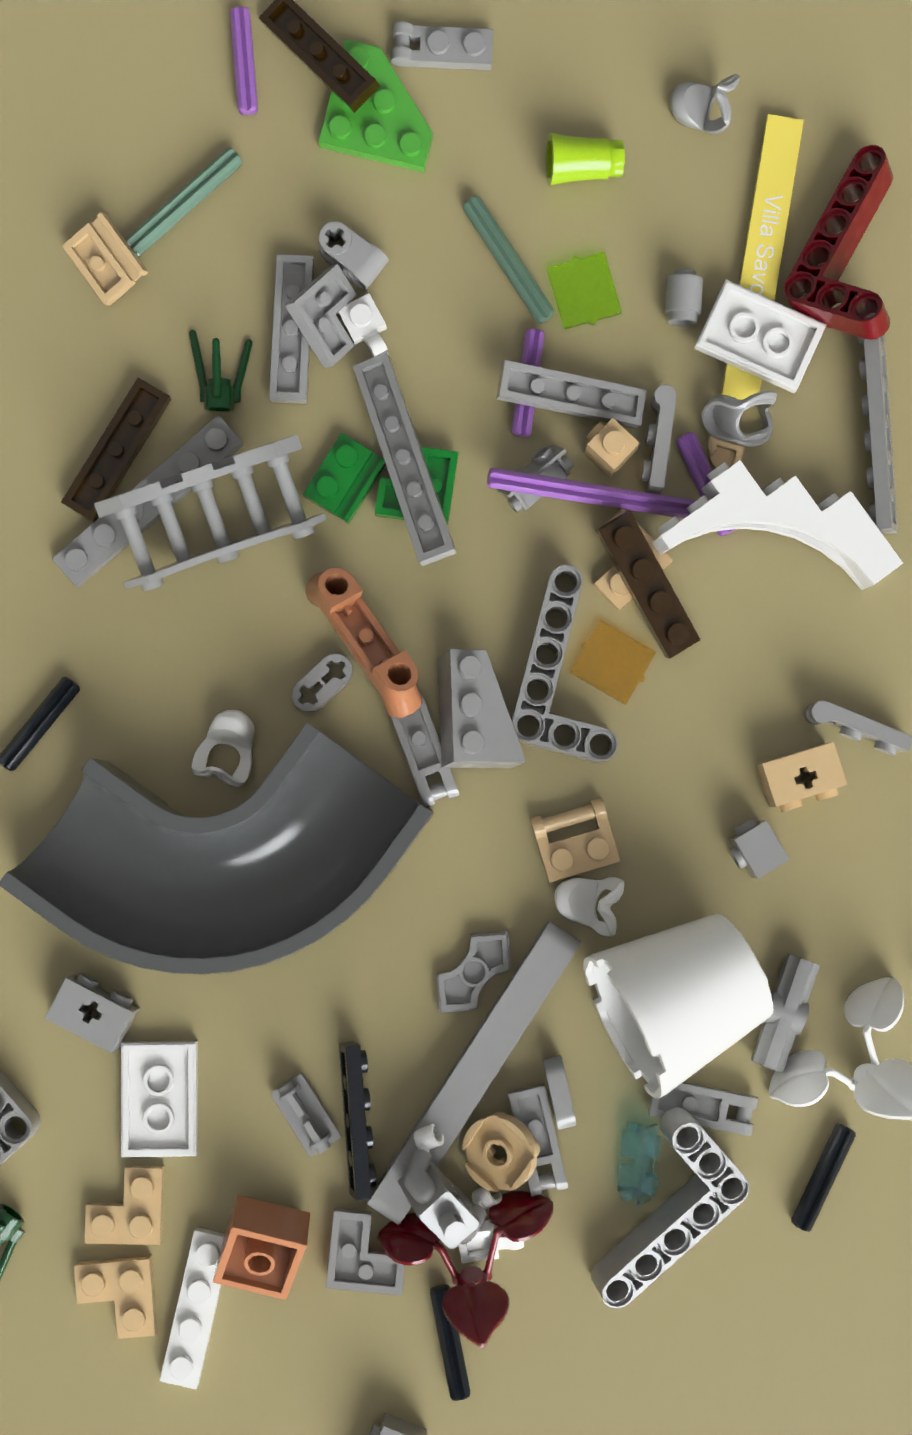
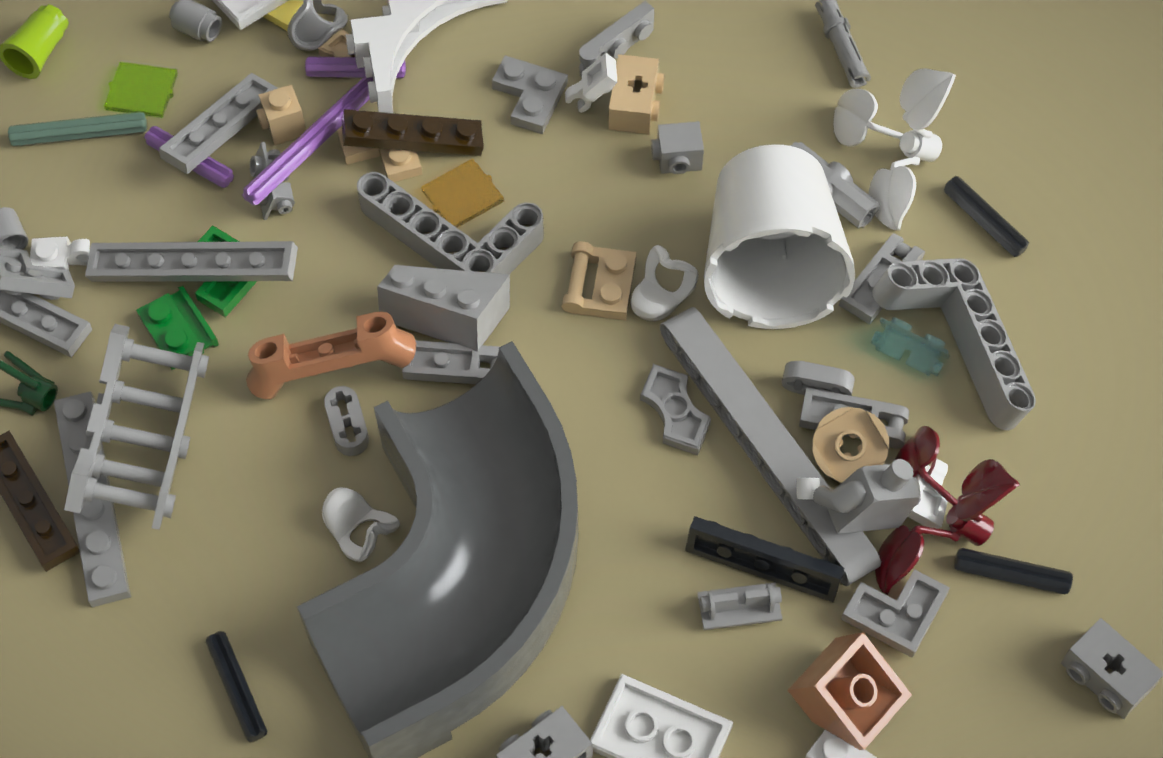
camera: 65 degrees left, 25 degrees down
light grey plate [641,384,677,494] -> none
none -> light grey plate [492,55,568,134]
none -> white plate [565,53,617,113]

